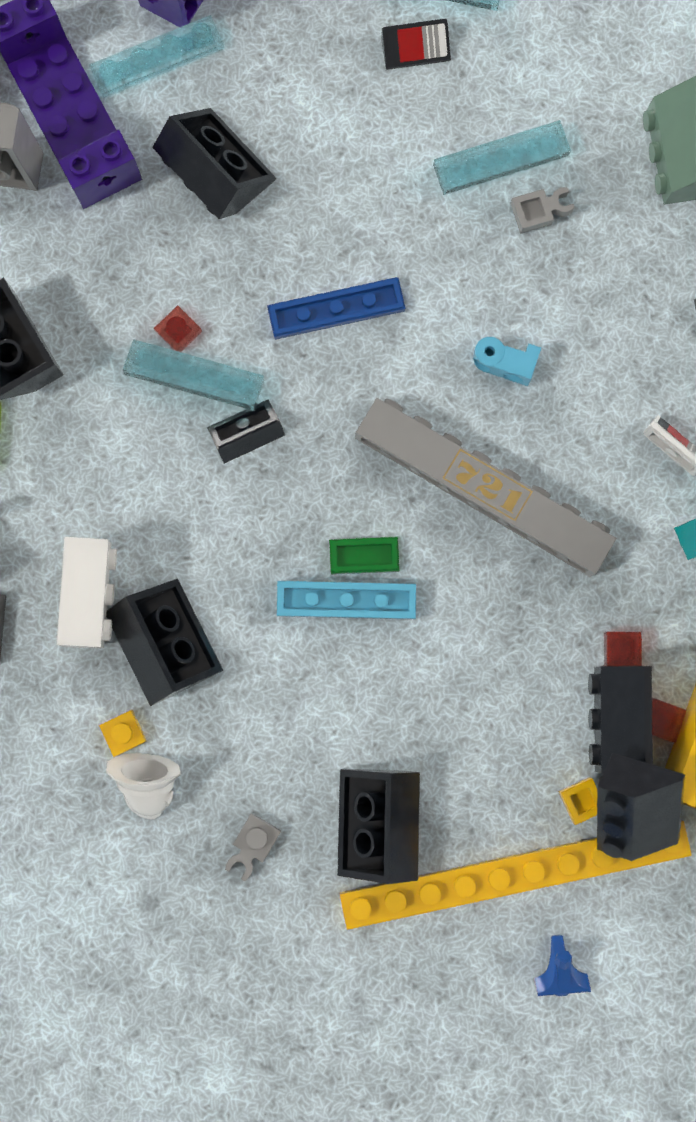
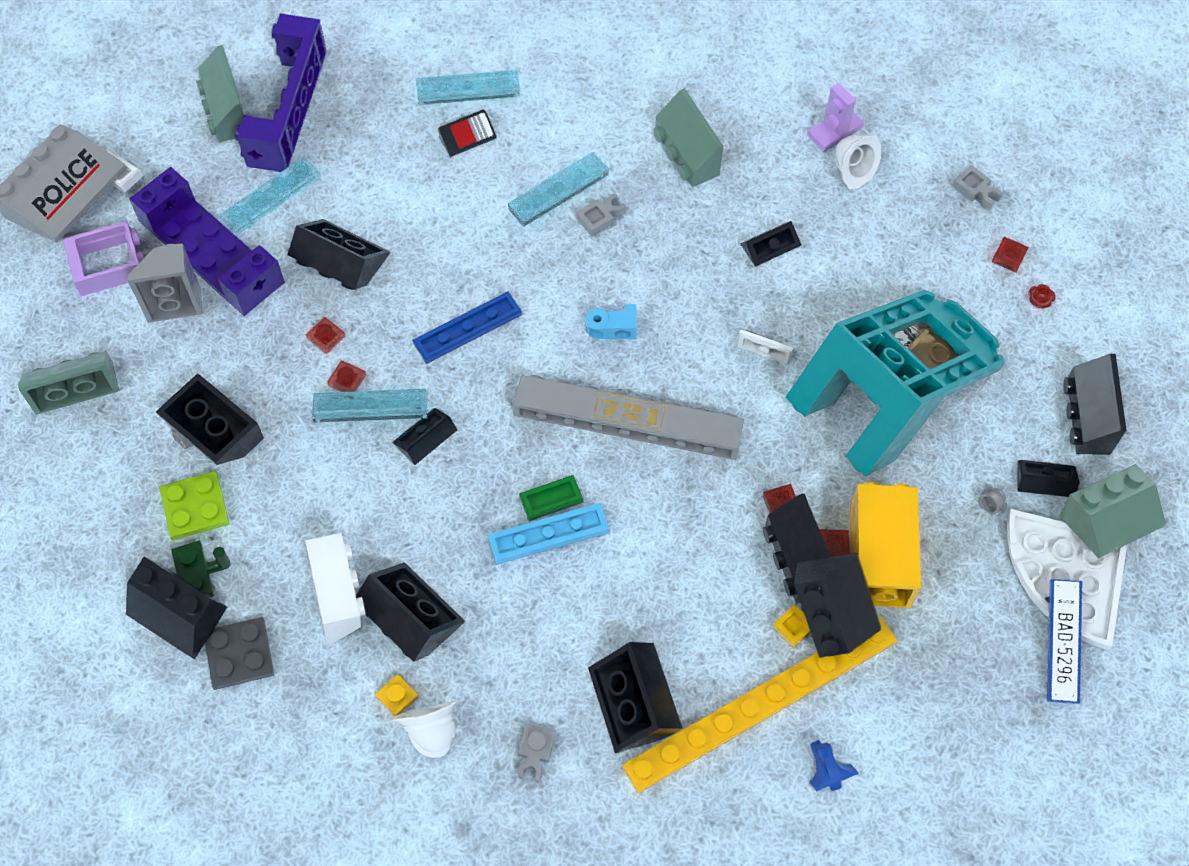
camera: 15 degrees left, 20 degrees down
none -> clear red plate [305,317,346,354]

